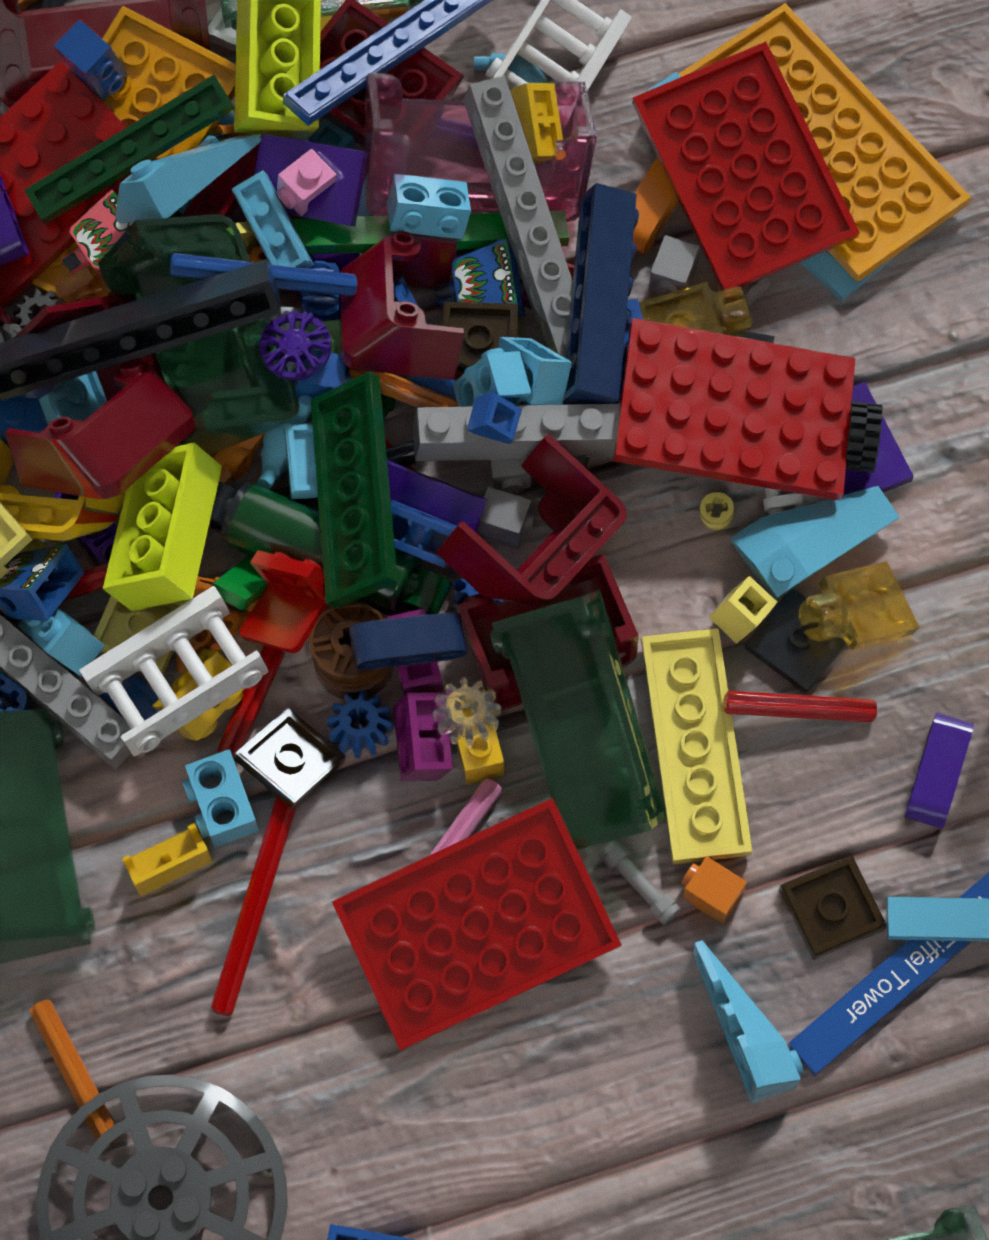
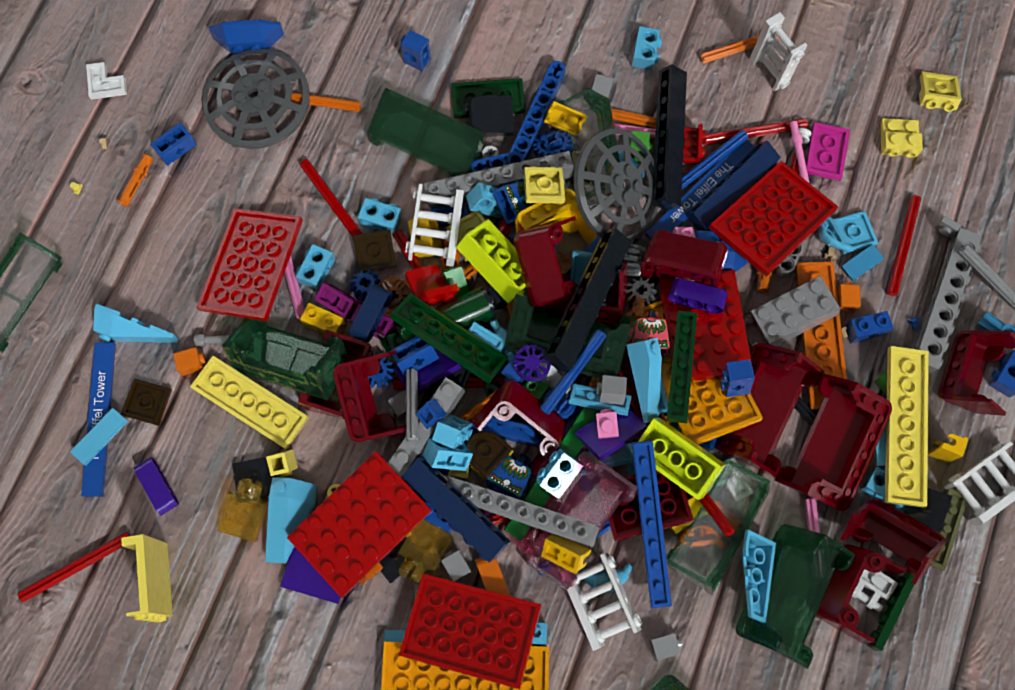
camera: 125 degrees right, 5 degrees up
yellow hinge [122,823,213,897] -> none
clear gear [433,677,501,747] -> none
red axle [723,691,877,723] -> none
black tyre [846,401,883,473] -> none
none -> medium azure brick [295,244,335,291]
none -> light grey axle [406,368,418,441]
none -> light grey brick [596,375,627,405]

